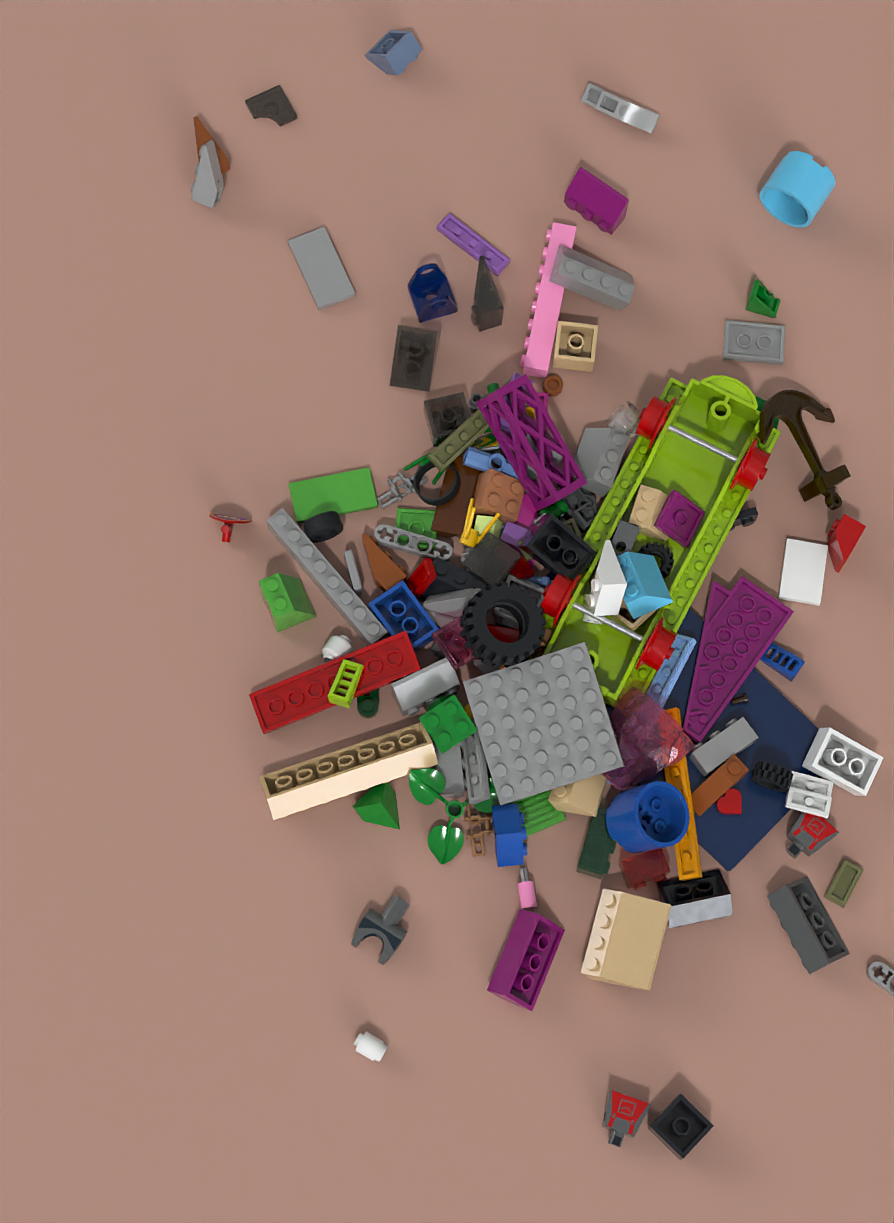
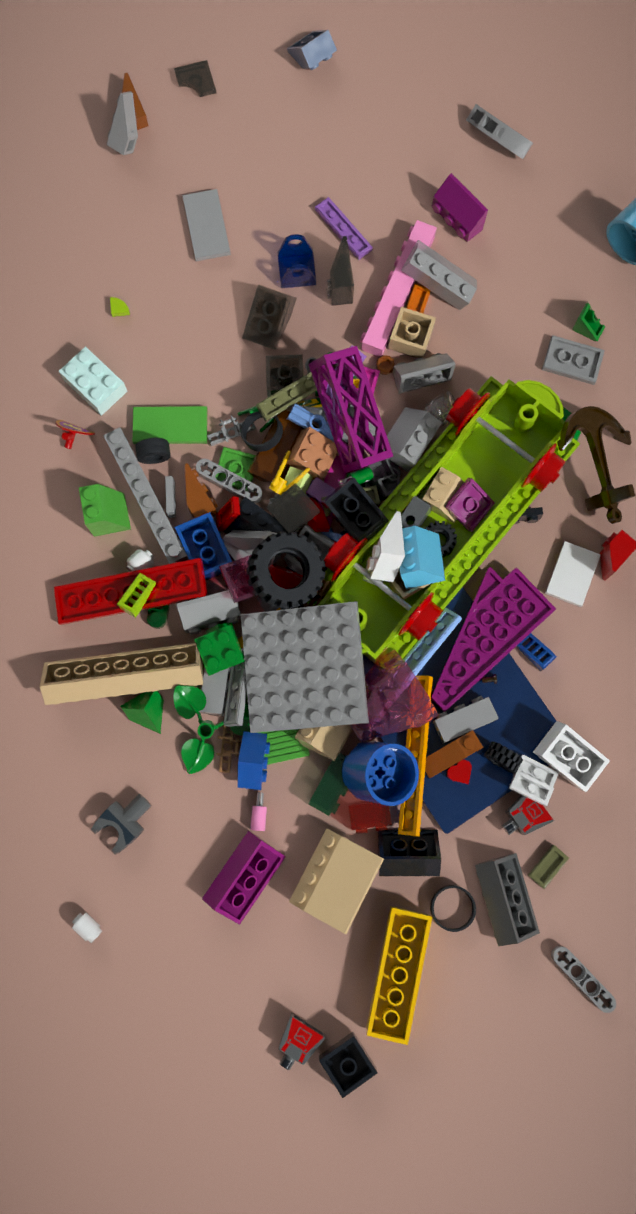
camera: 15 degrees right, 5 degrees up
none -> light aqua brick [59,346,128,416]
none -> lime tile [110,297,130,317]
none -> yellow brick [366,906,432,1045]
none -> light grey slope [393,353,455,394]
none -> orange tile [406,284,431,313]
none -> black tyre [430,885,476,932]

